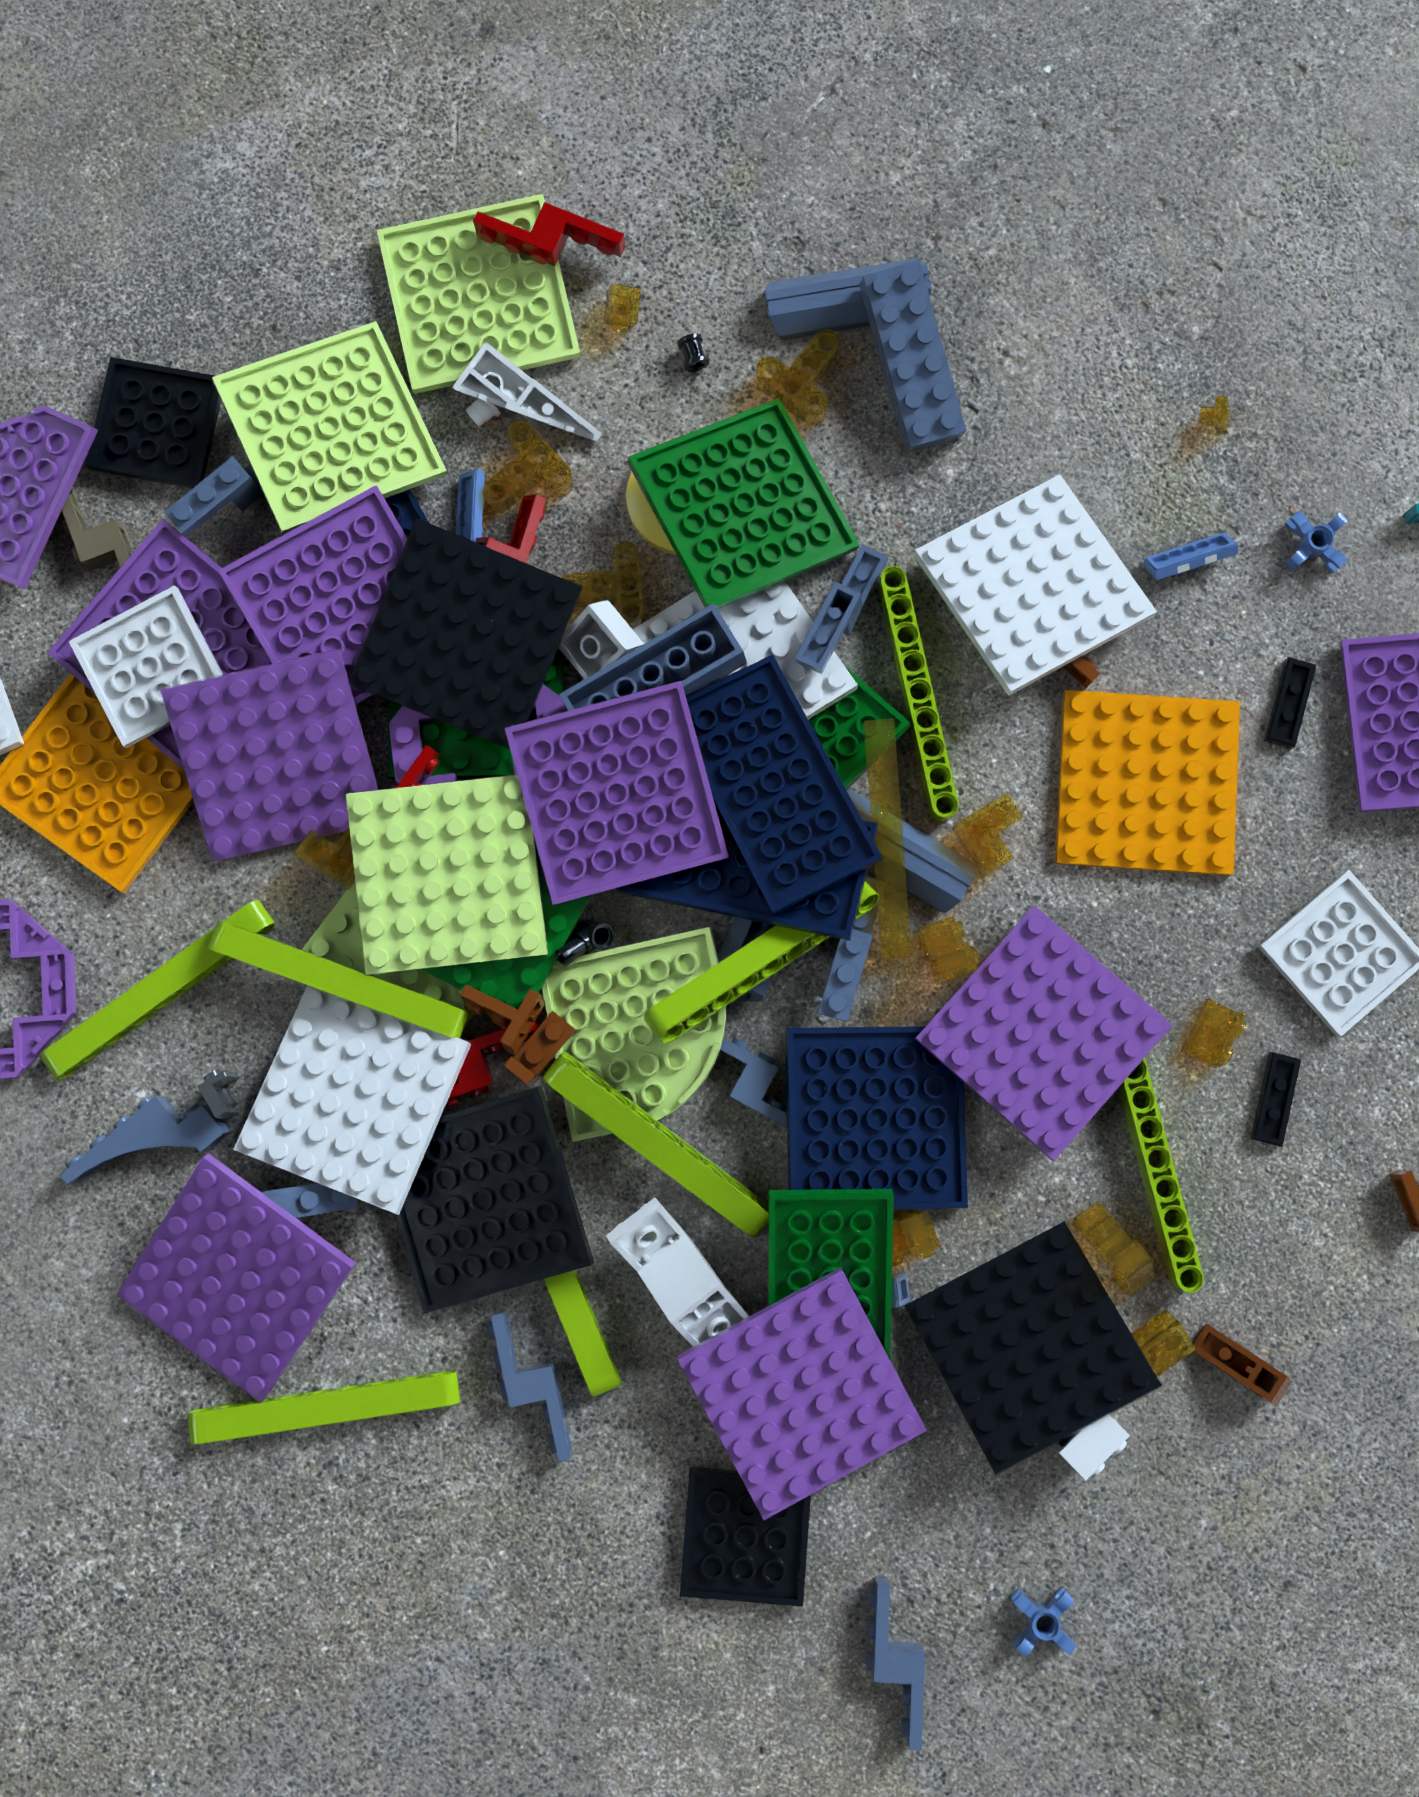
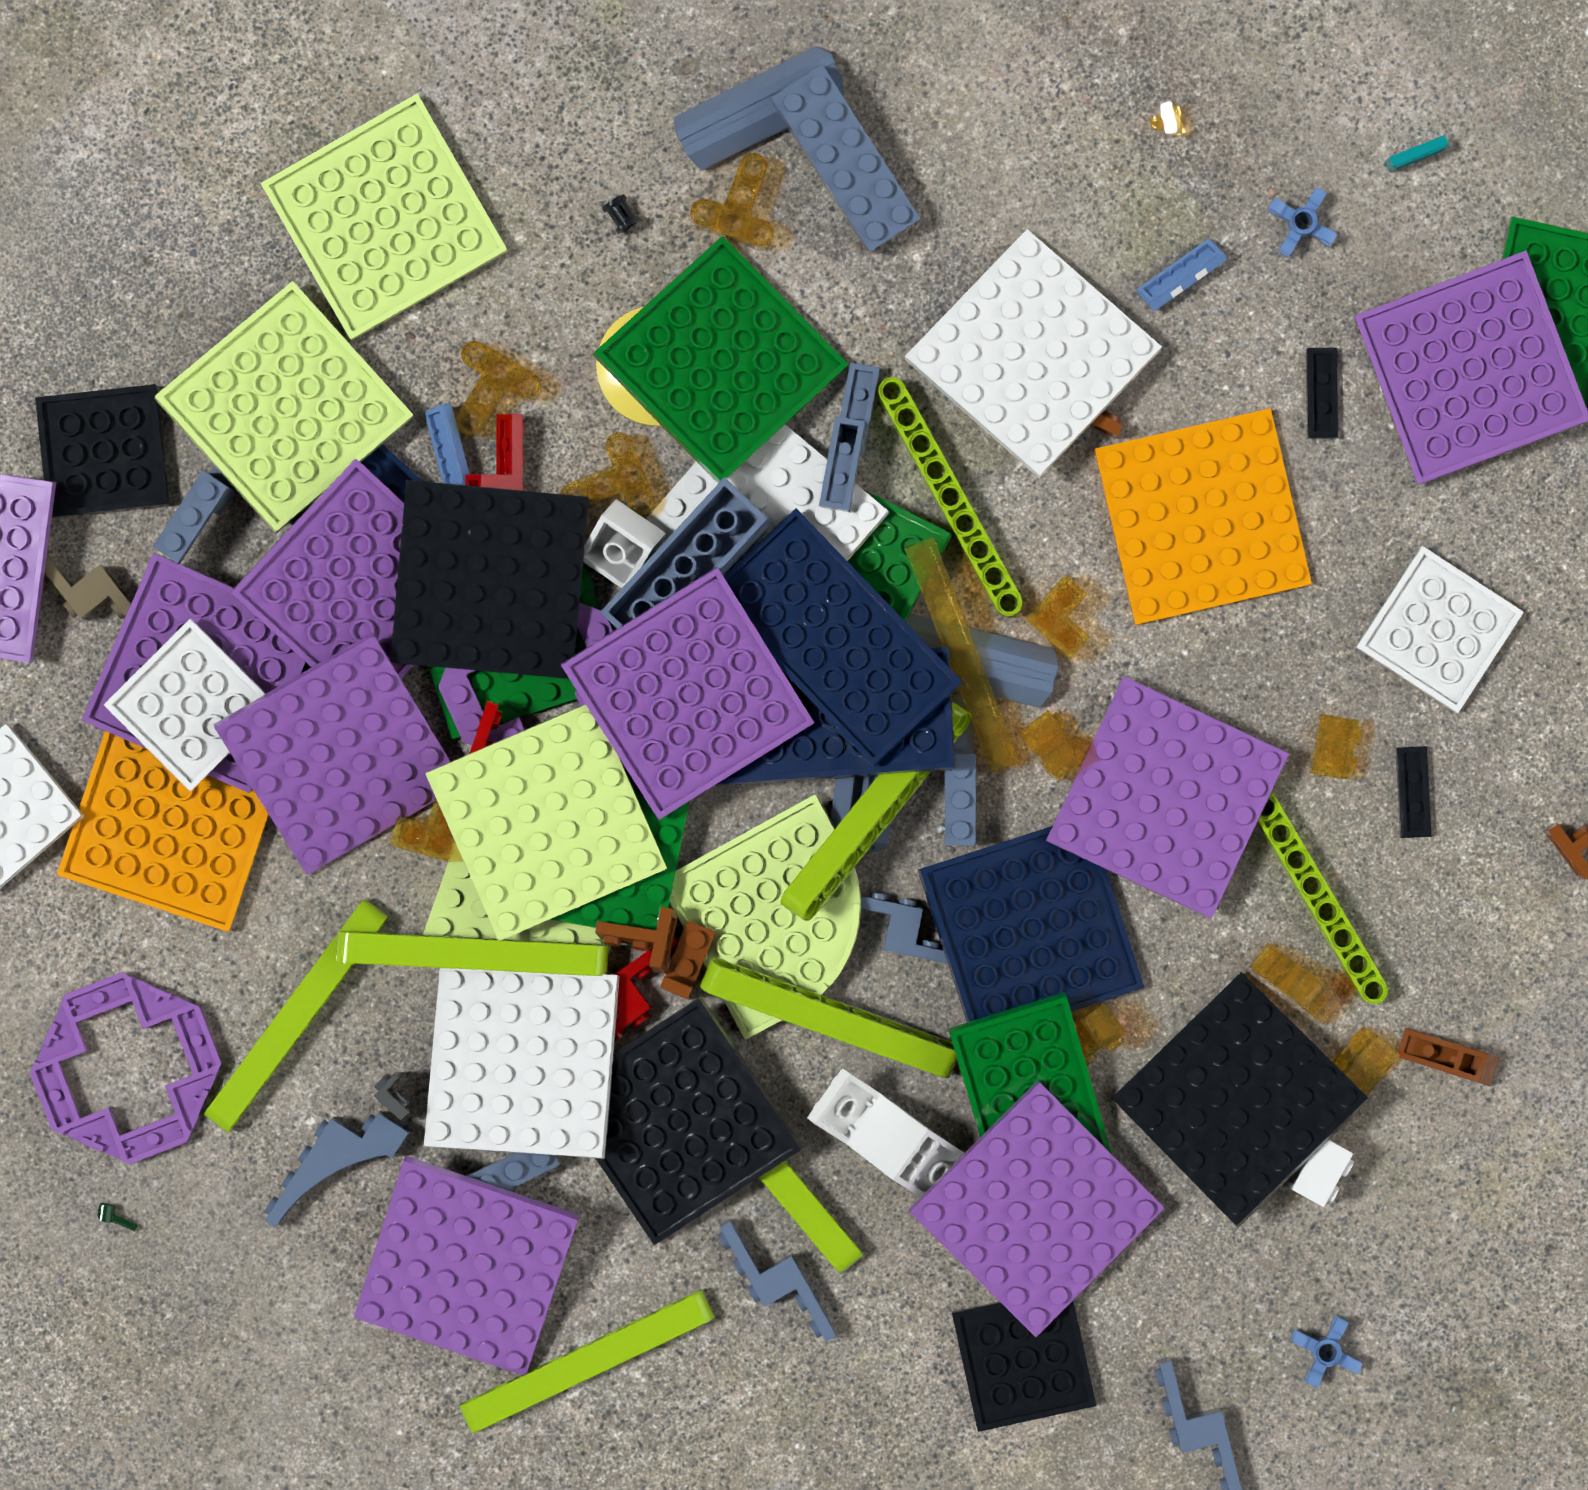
camera: 20 degrees left, 5 degrees up
white wedge [452,342,602,442] -> none
white piece [466,399,501,427] -> none
red bracket [473,202,625,266] -> none
black pin [555,920,614,967] -> none
clear yellow brick [604,283,641,332] -> none
sand blue tile [891,1272,910,1308] -> none

